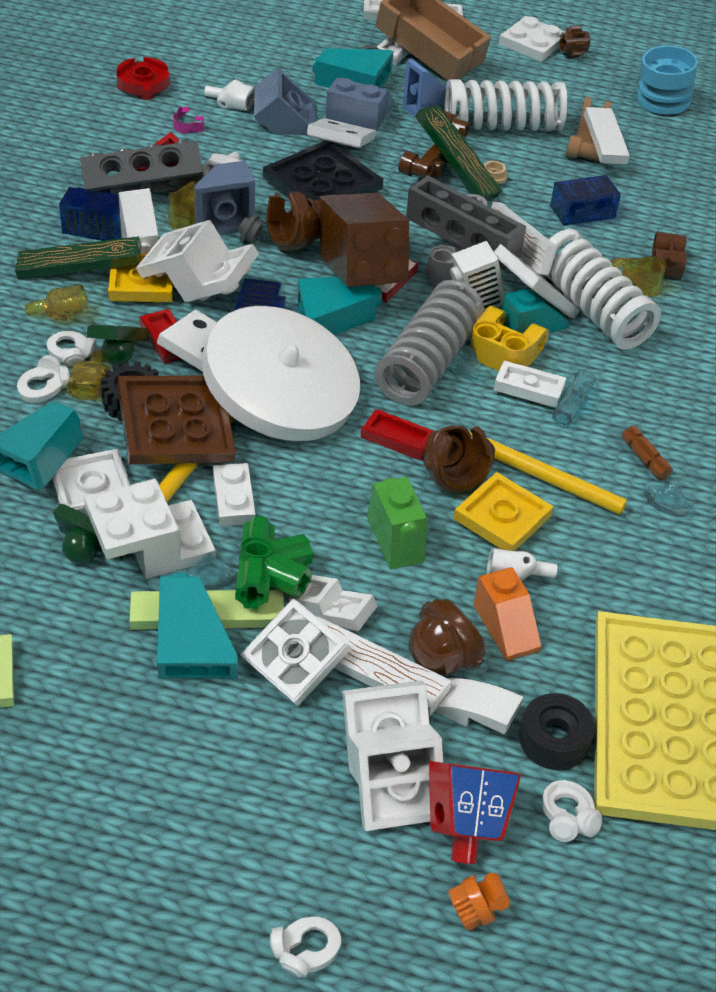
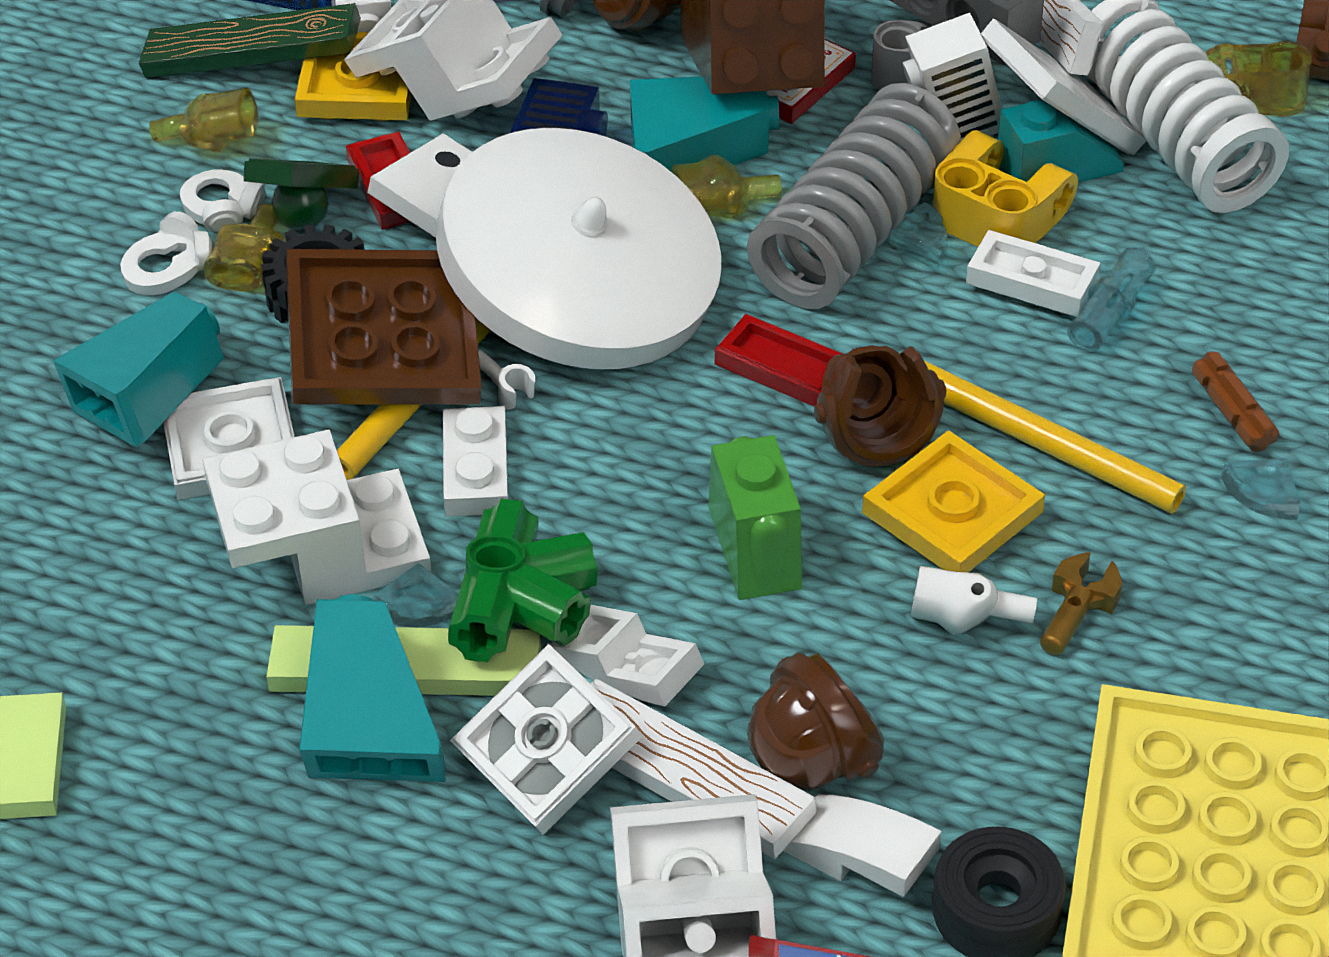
camera: 10 degrees right, 0 degrees up
dark green tile [53,503,125,564] -> none
orange slope [473,567,541,661] -> none
none -> white hand [478,350,535,410]
none -> clear yellow piece [672,154,781,218]
none -> pearl gold bar [1040,552,1122,656]

